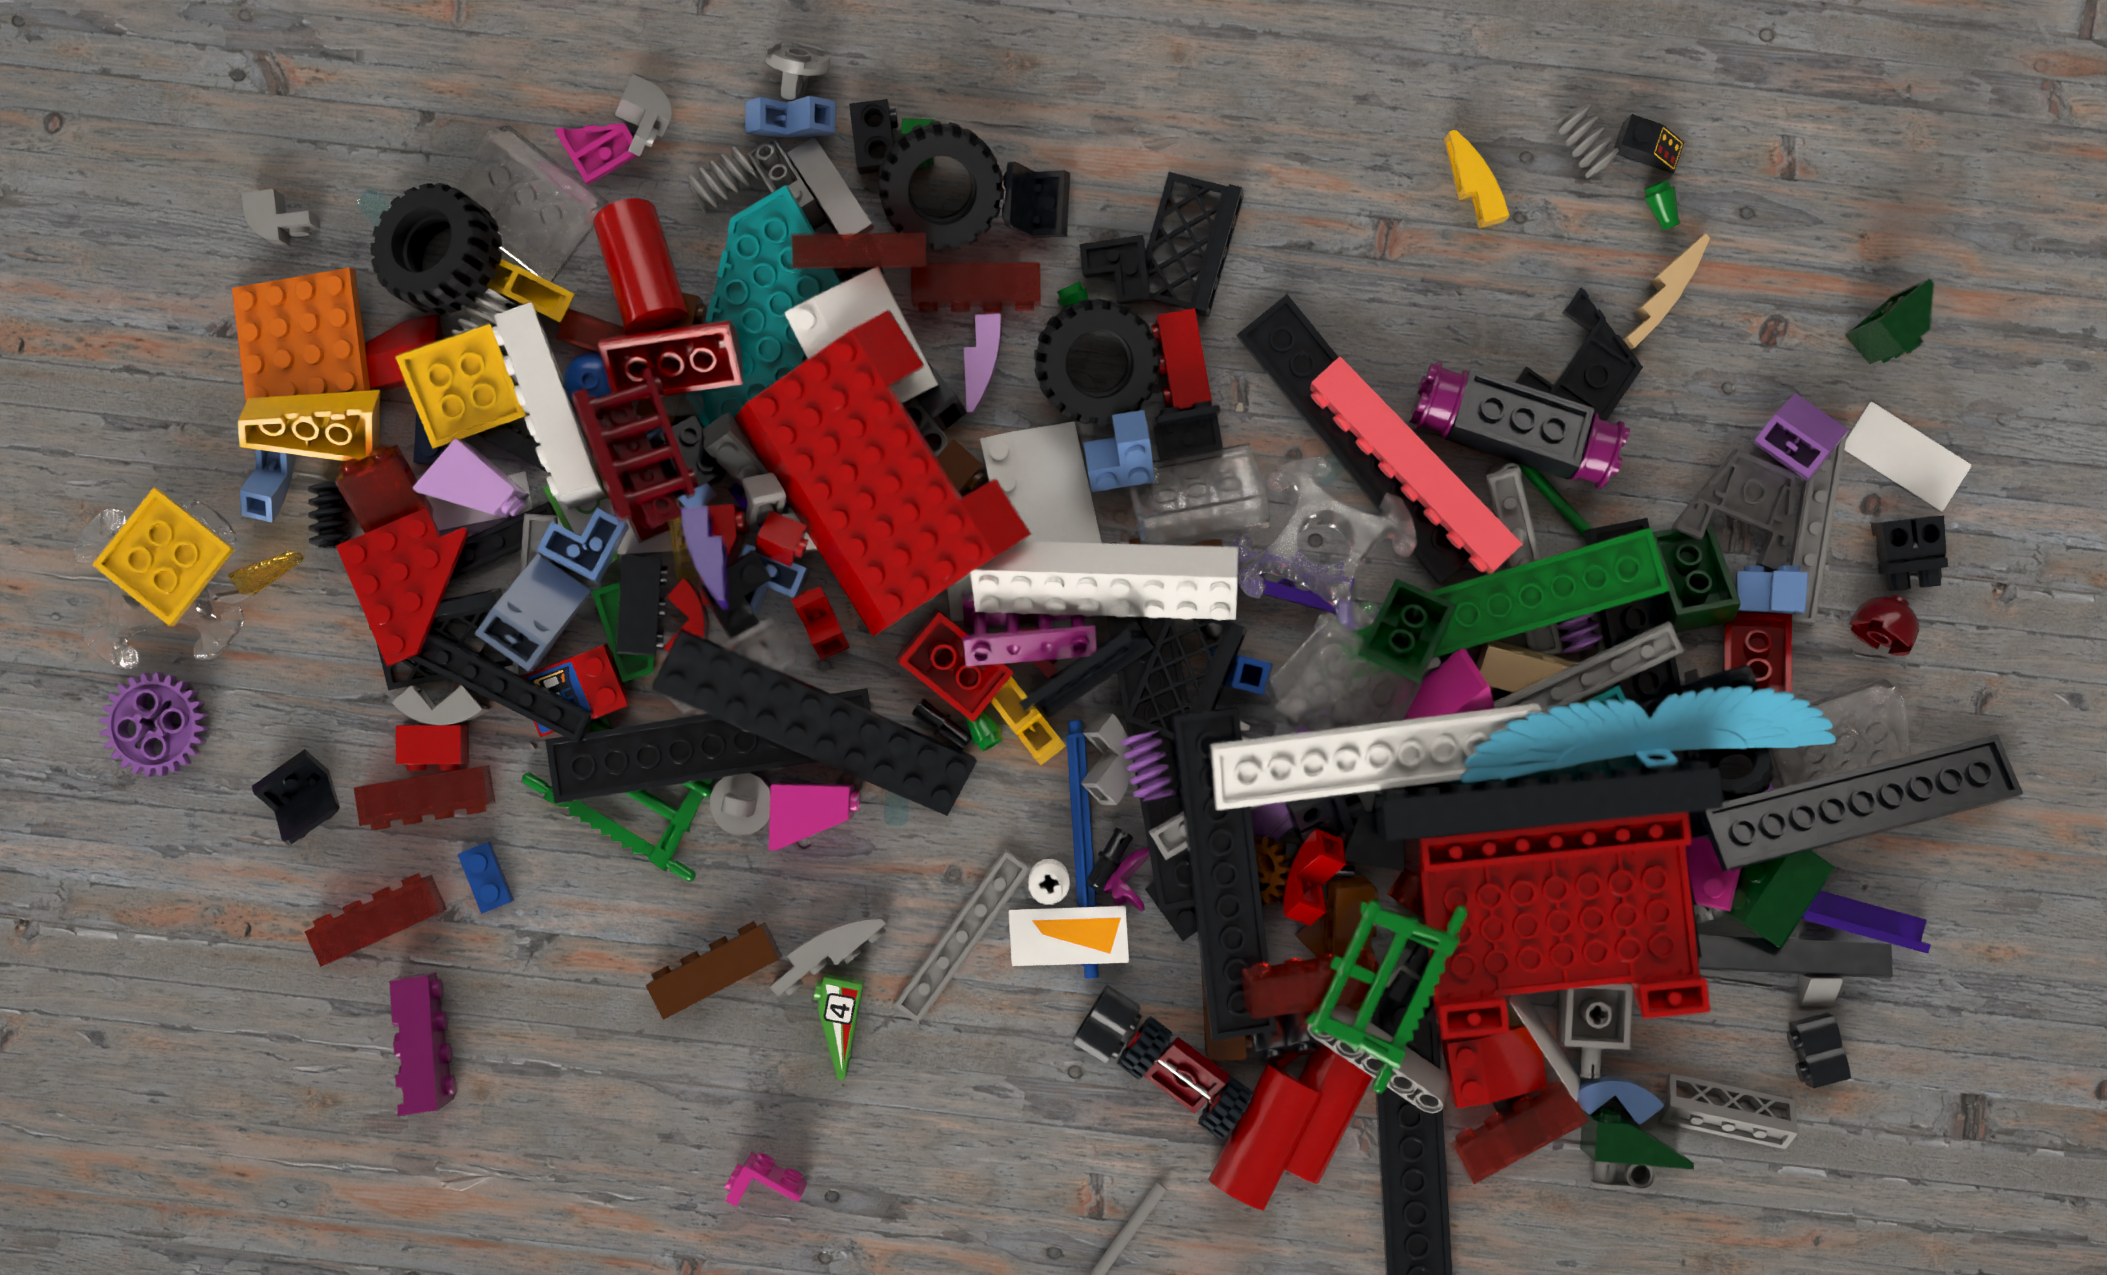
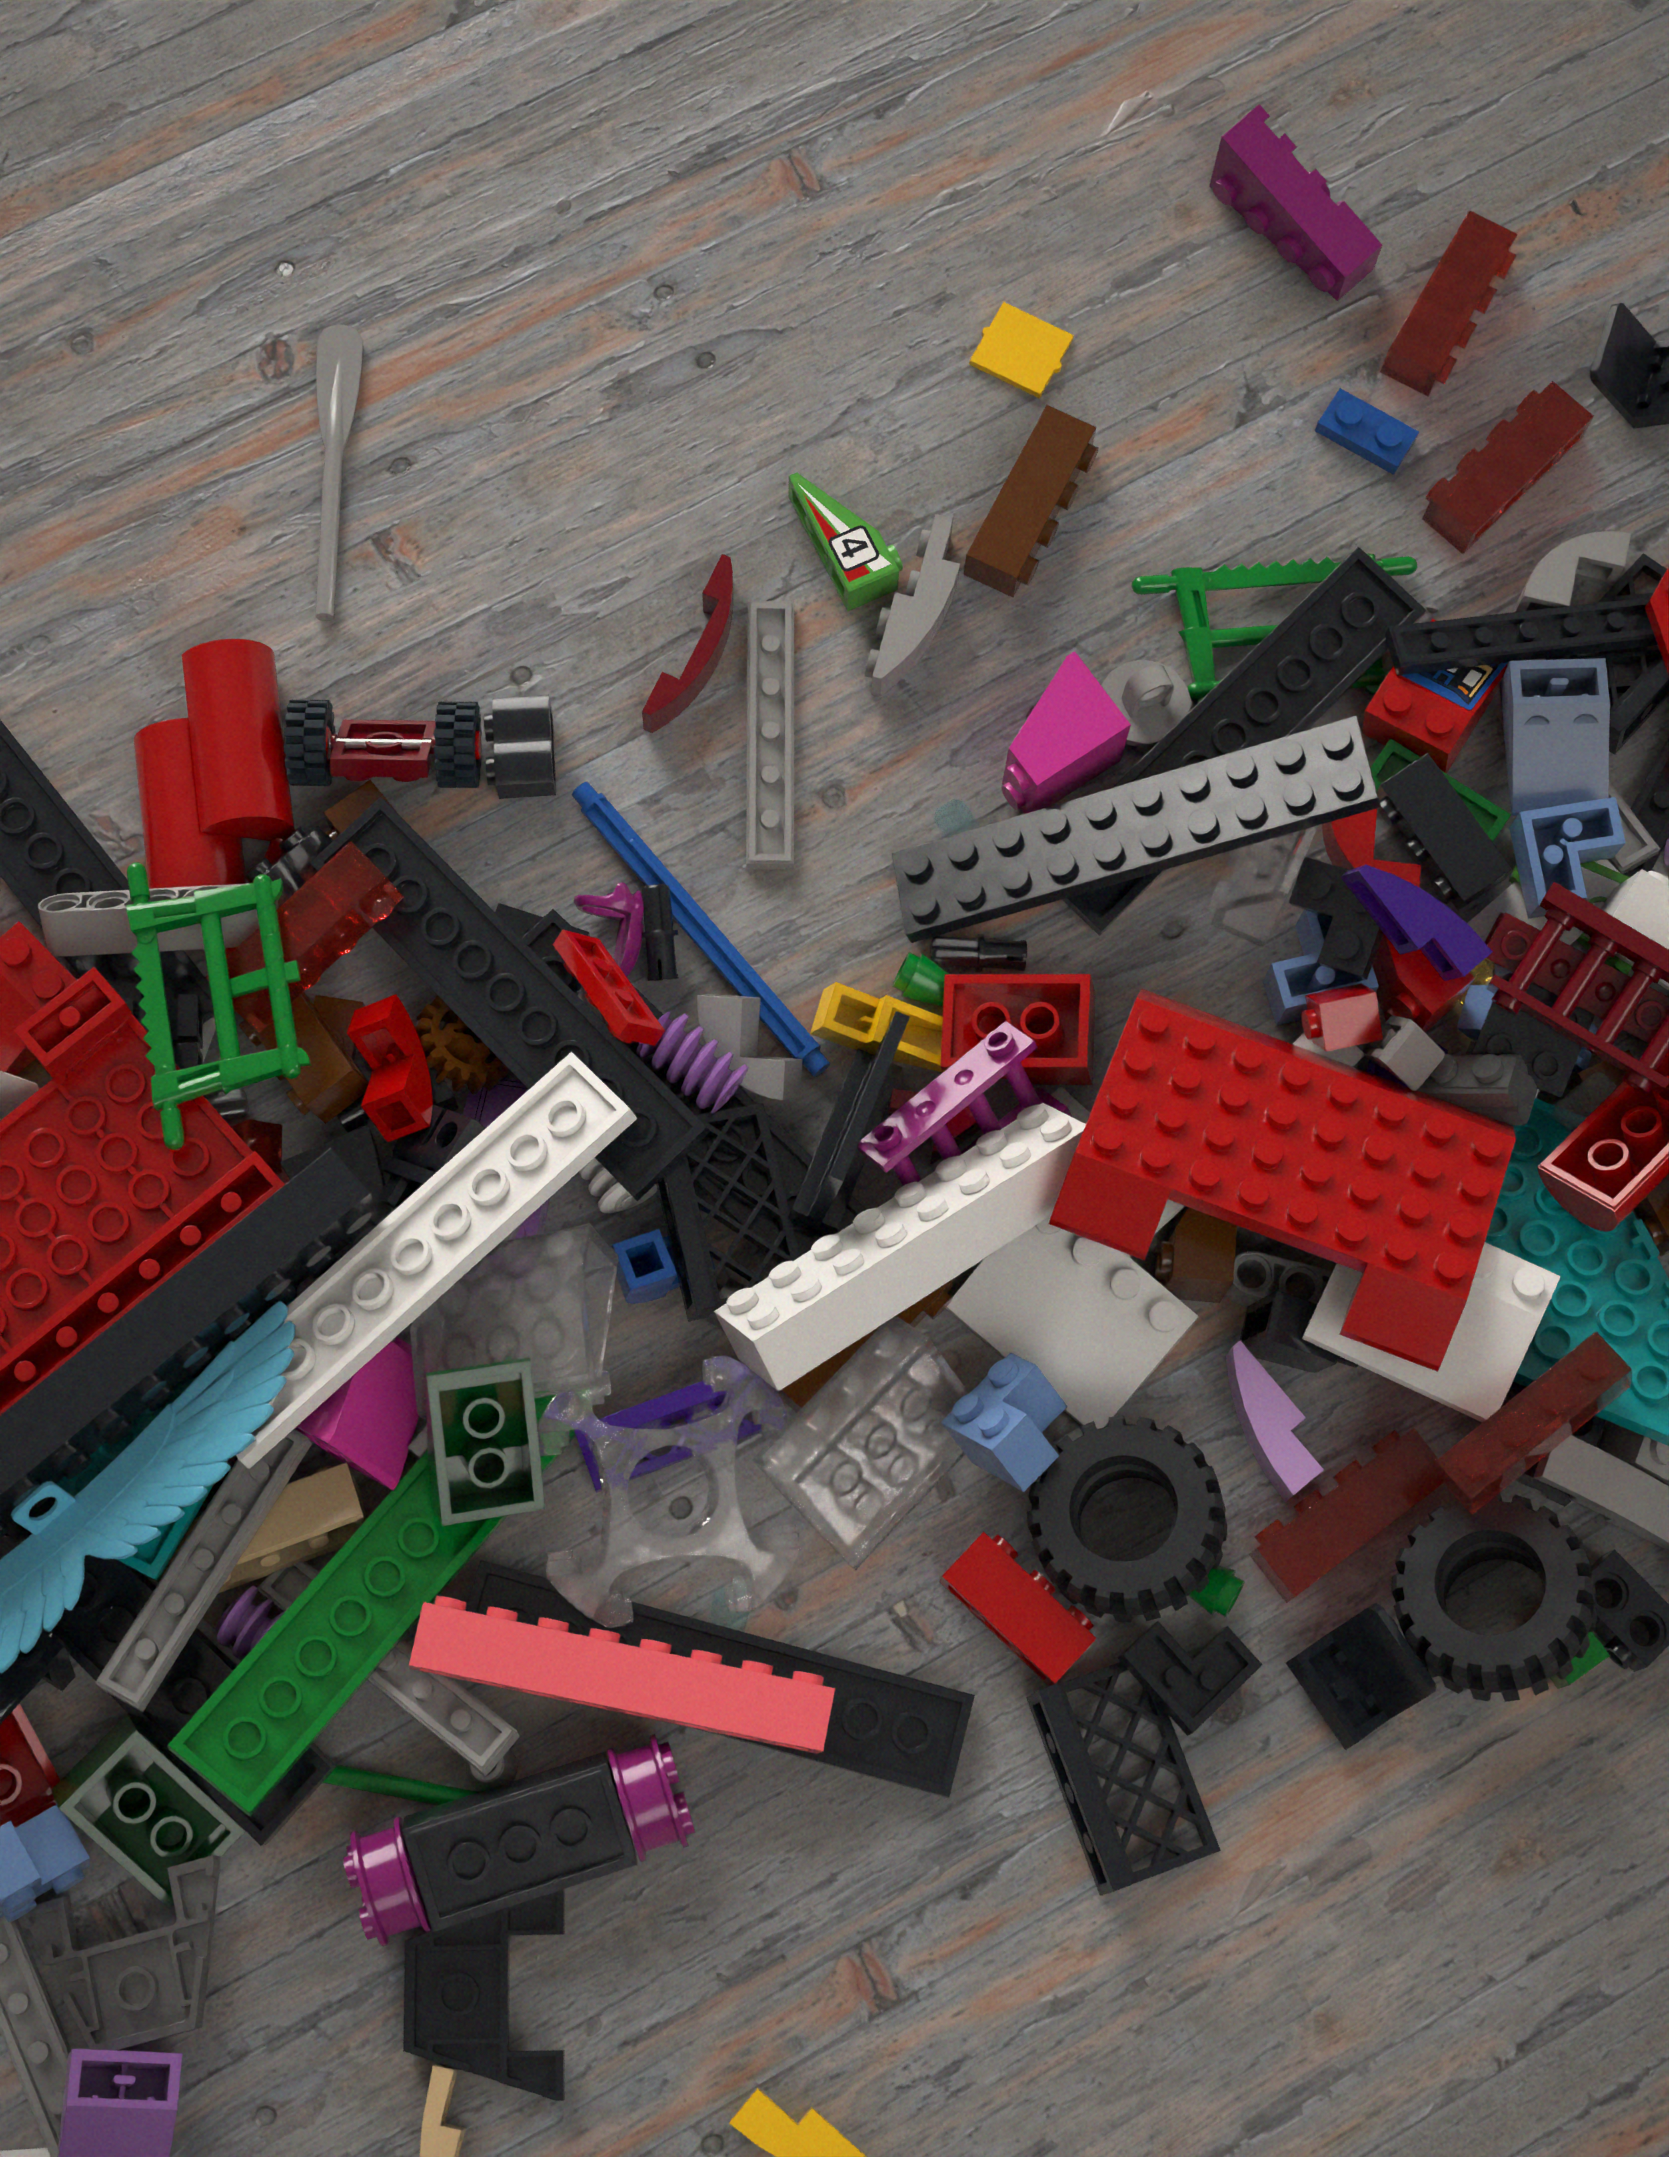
camera: 145 degrees right, 15 degrees down
red brick [396,724,469,771] -> none
dark pink bracket [724,1152,807,1207] -> none
red brick [791,586,850,661] -> none
white sticker [1009,906,1129,966] -> none
white piece [1029,859,1070,905] -> none
black bracket [1152,401,1223,461] -> none
none -> red plate [553,930,665,1046]
none -> dark red slope [642,554,733,733]
none -> yellow piece [969,302,1074,399]

